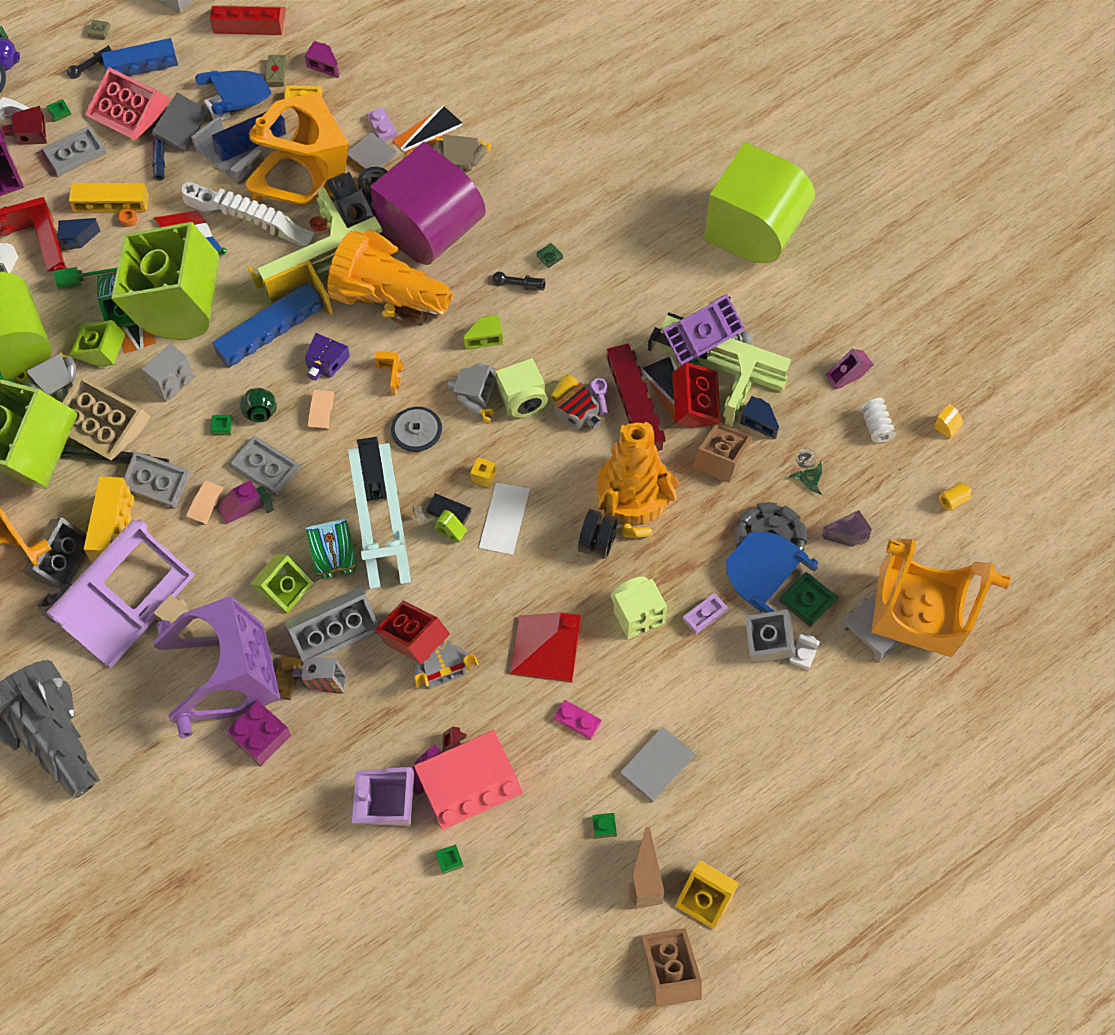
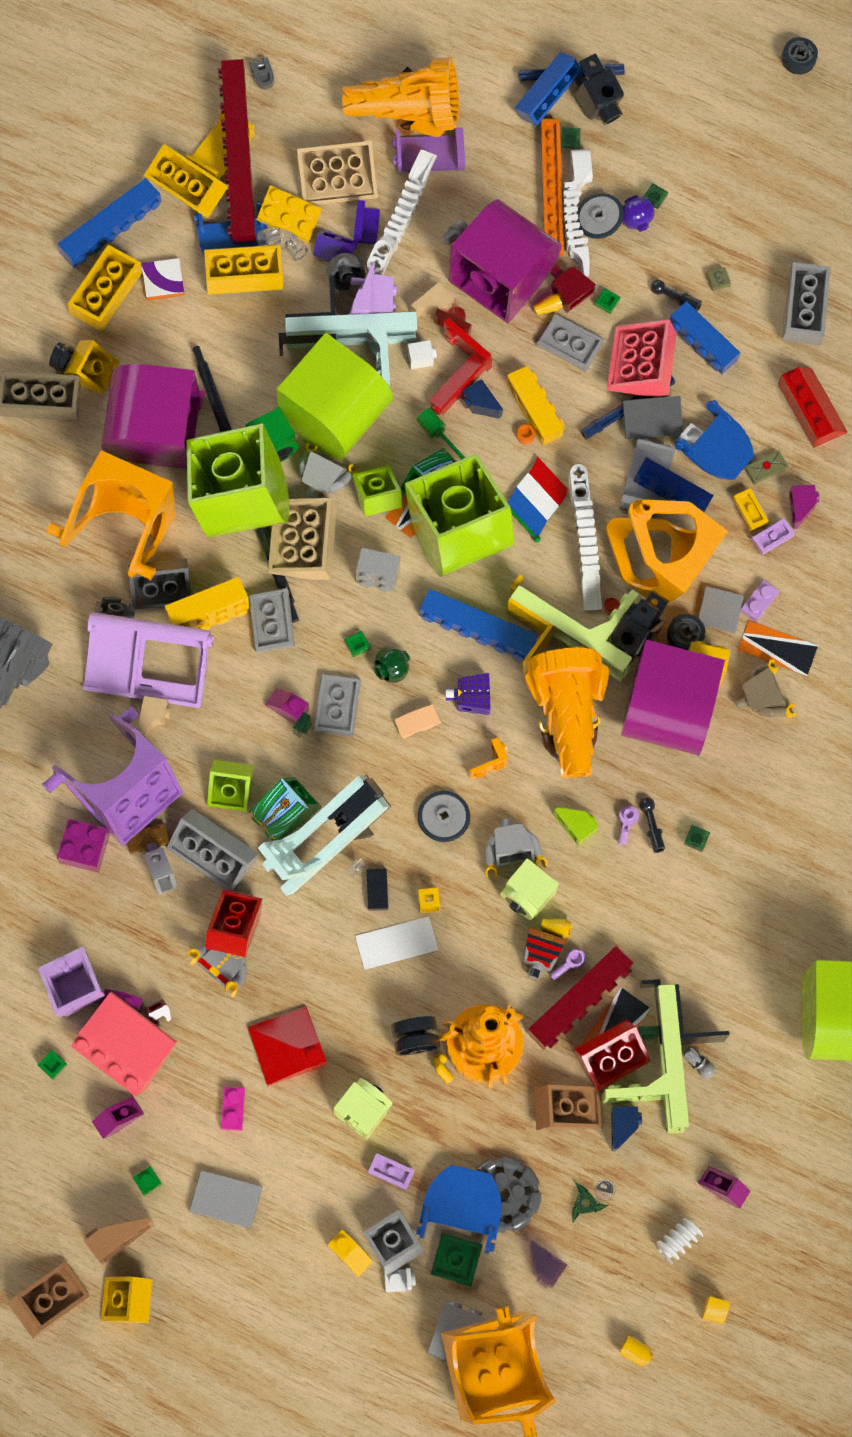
camera: 55 degrees right, 10 degrees up
light nougat slope [186,481,225,524] -> none
lime piece [434,510,467,543] -> none
medium lavender plate [662,294,745,365] -> none
none -> magenta slope [92,1097,144,1139]
none -> yellow slope [327,1229,373,1277]
none -> yellow cone [533,293,563,316]
none -> lavender plate [618,806,639,845]
none -> lavender plate [751,519,795,555]

